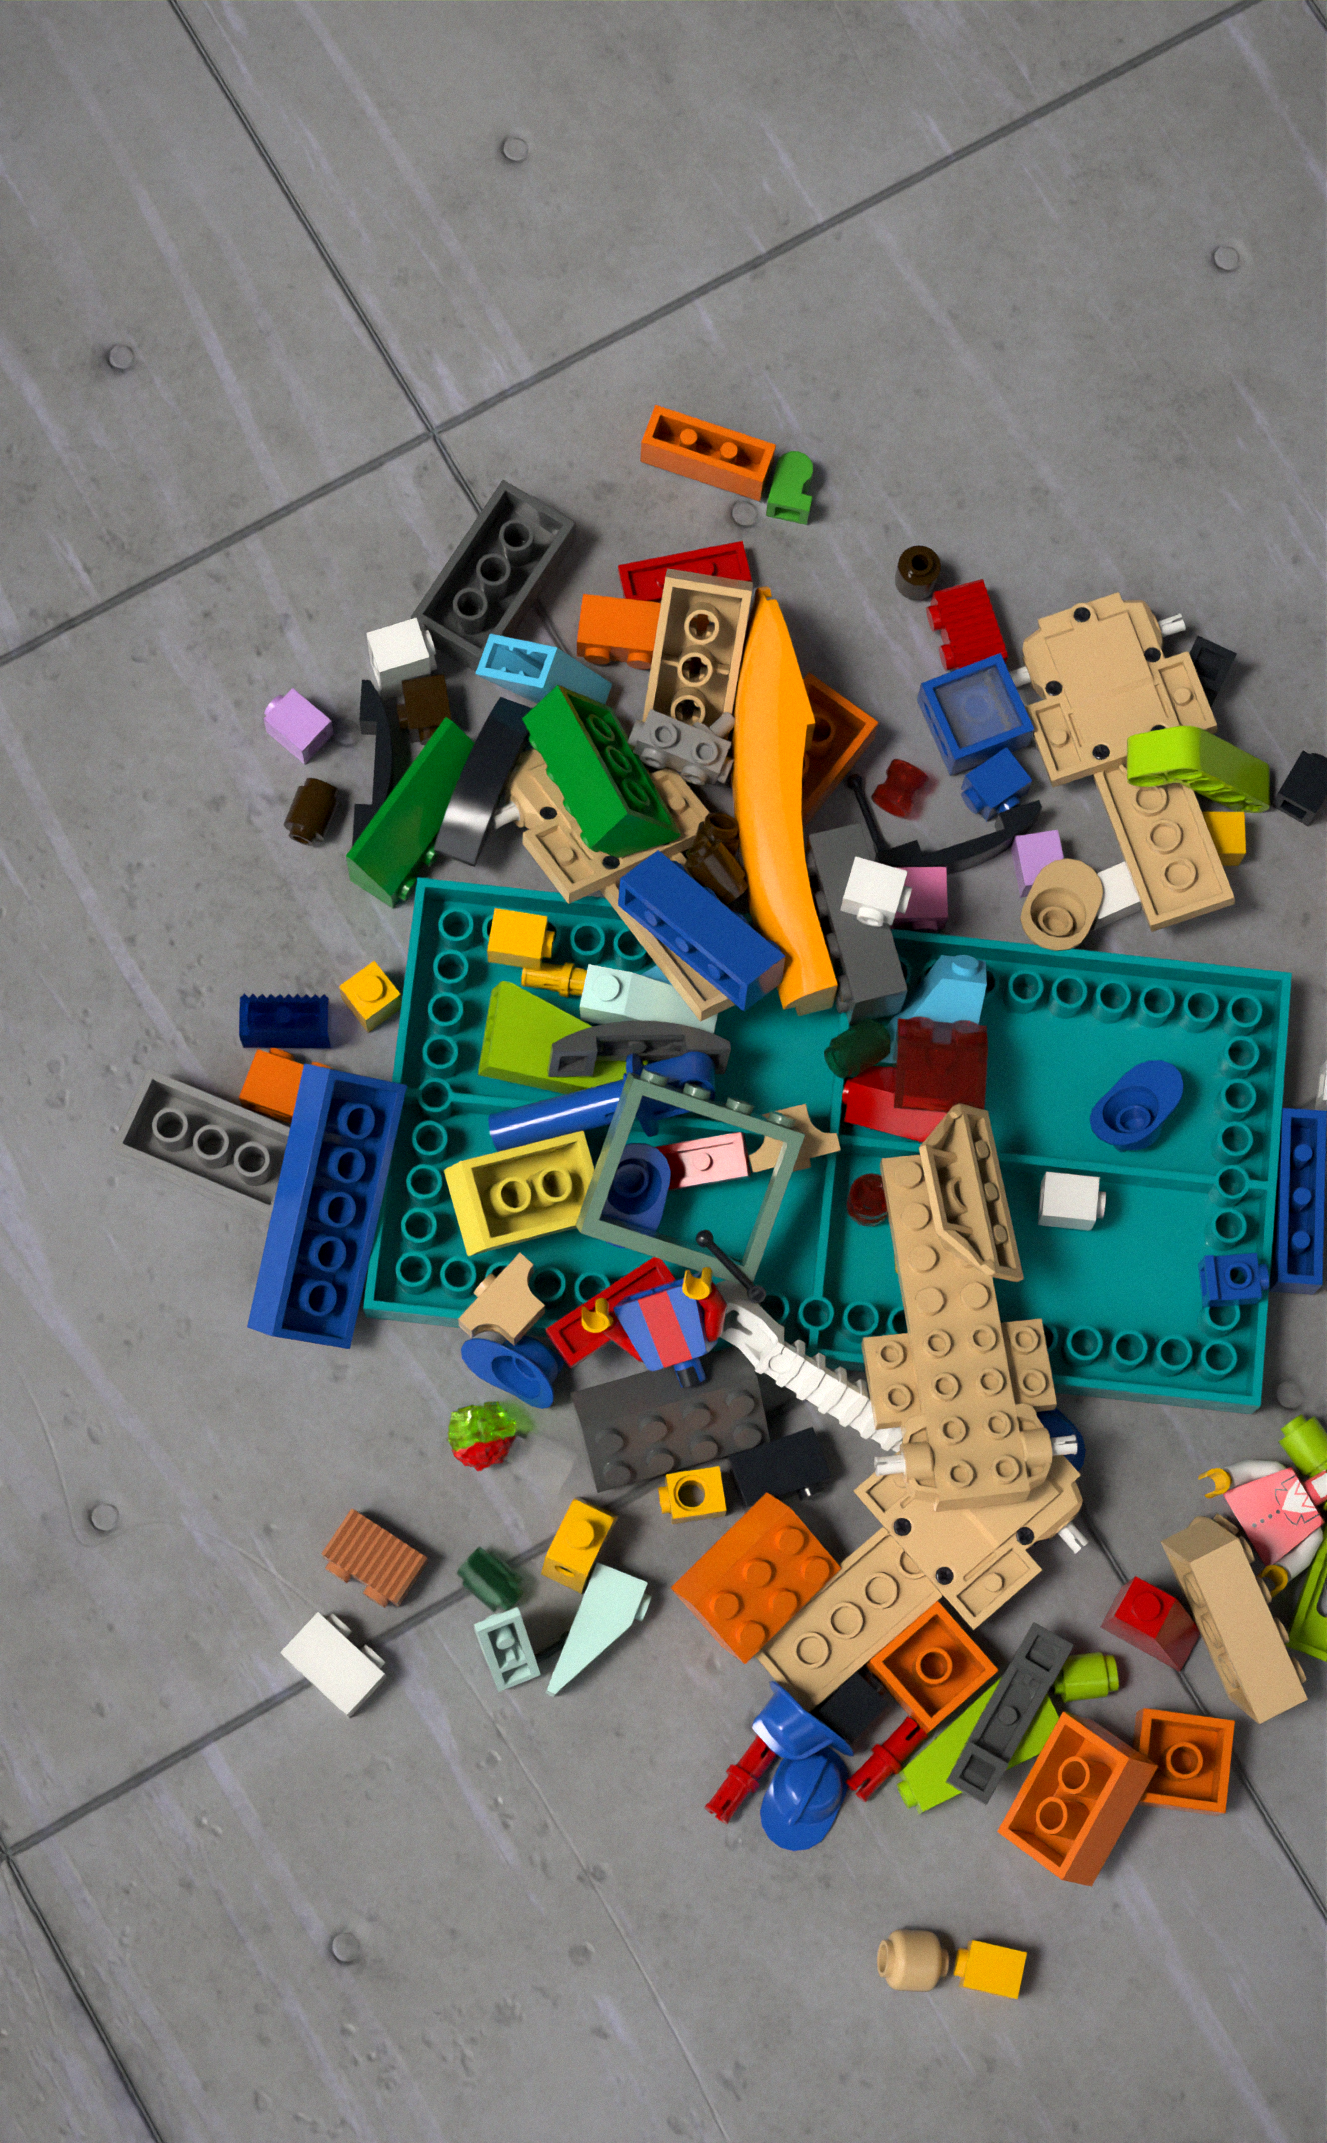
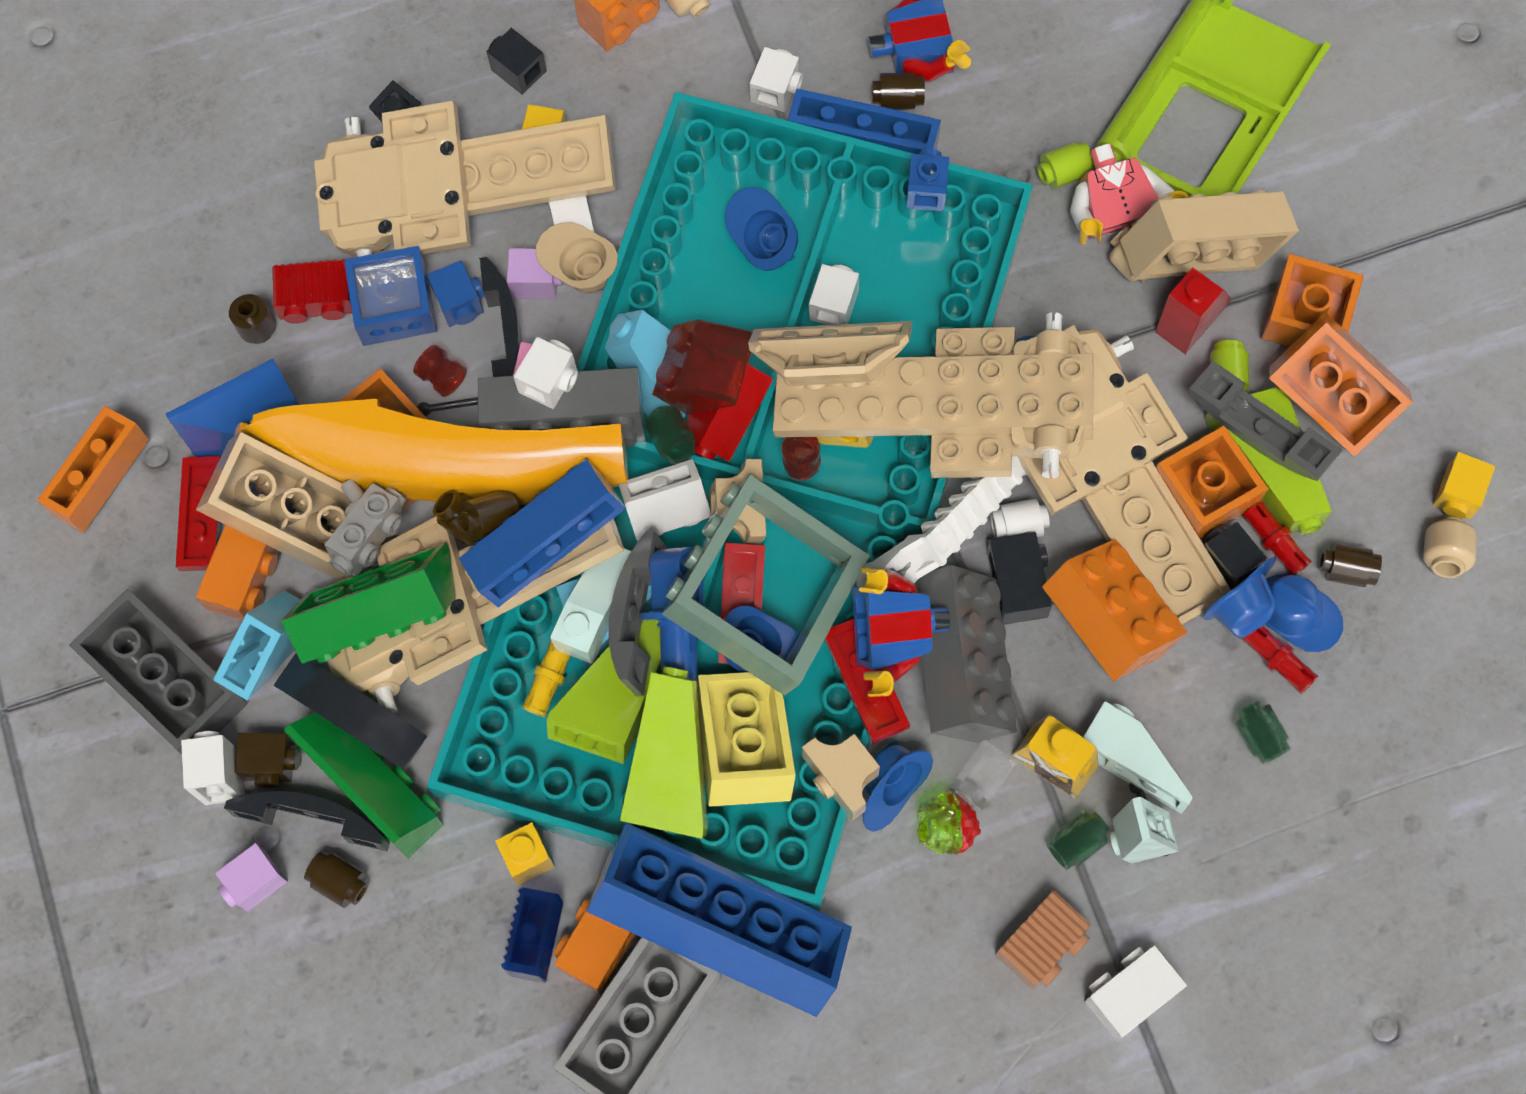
camera: 70 degrees left, 5 degrees down
yellow brick [487,908,555,970] -> none
yellow brick [658,1466,727,1524] -> none
black hinge [696,1230,766,1303] -> none
bright green leg [766,451,813,525] -> none
lime beam [1127,726,1270,813] -> none
none -> blue slope [165,358,299,457]
none -> white brick [619,459,711,541]
none -> lime slope [620,666,708,839]
none -> white brick [990,498,1050,539]
none -> clear green brick [1234,701,1291,764]
none -> dark brown brick [1319,542,1382,588]

